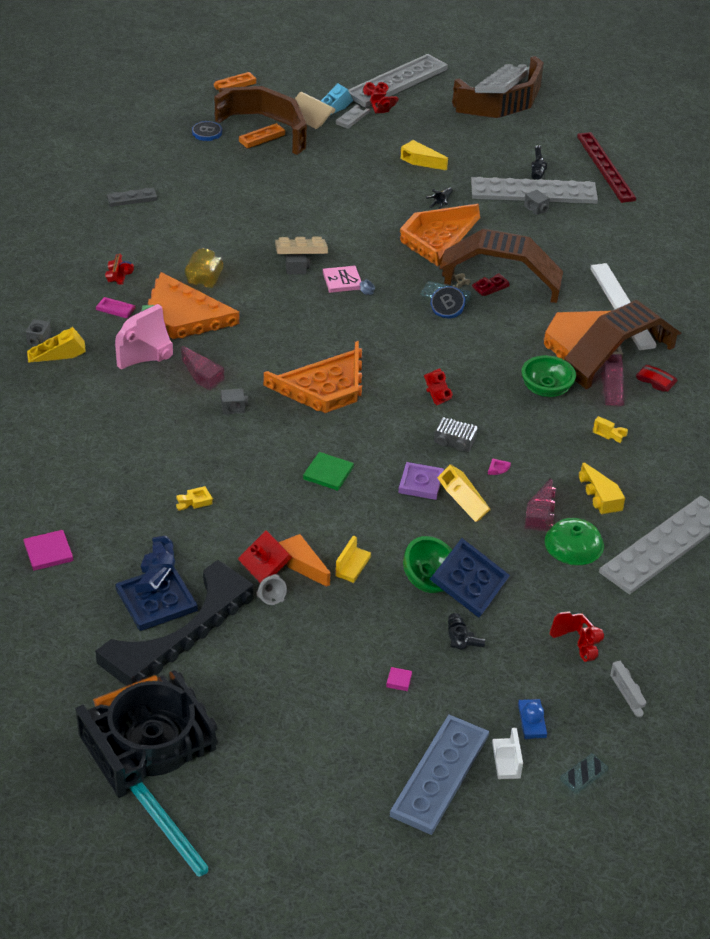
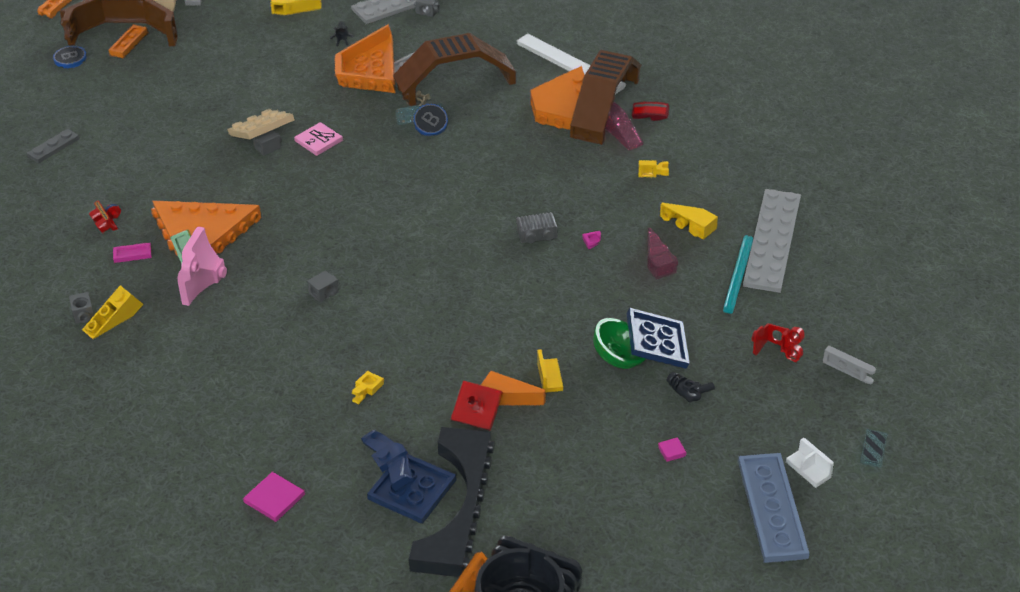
camera: 30 degrees left, 0 degrees up
clear pink slope [181,346,224,391] -> none
clear yellow brick [185,249,224,288] -> none
light grey piece [256,574,287,605] -> none
orange piece [263,341,362,413] -> none
green tile [303,452,354,491] -> none
sand blue plate [360,279,375,295] -> none
medium lavender plate [398,462,444,500] -> none
red hips [423,368,453,405] -> none
yellow slope [437,464,490,522] -> none
dark red slope [472,273,510,296] -> none
blue tile [518,699,547,739] -> none
green hat [521,355,576,397] -> none
green hat [545,518,604,565] -> none
none -> teal axle [723,235,753,314]

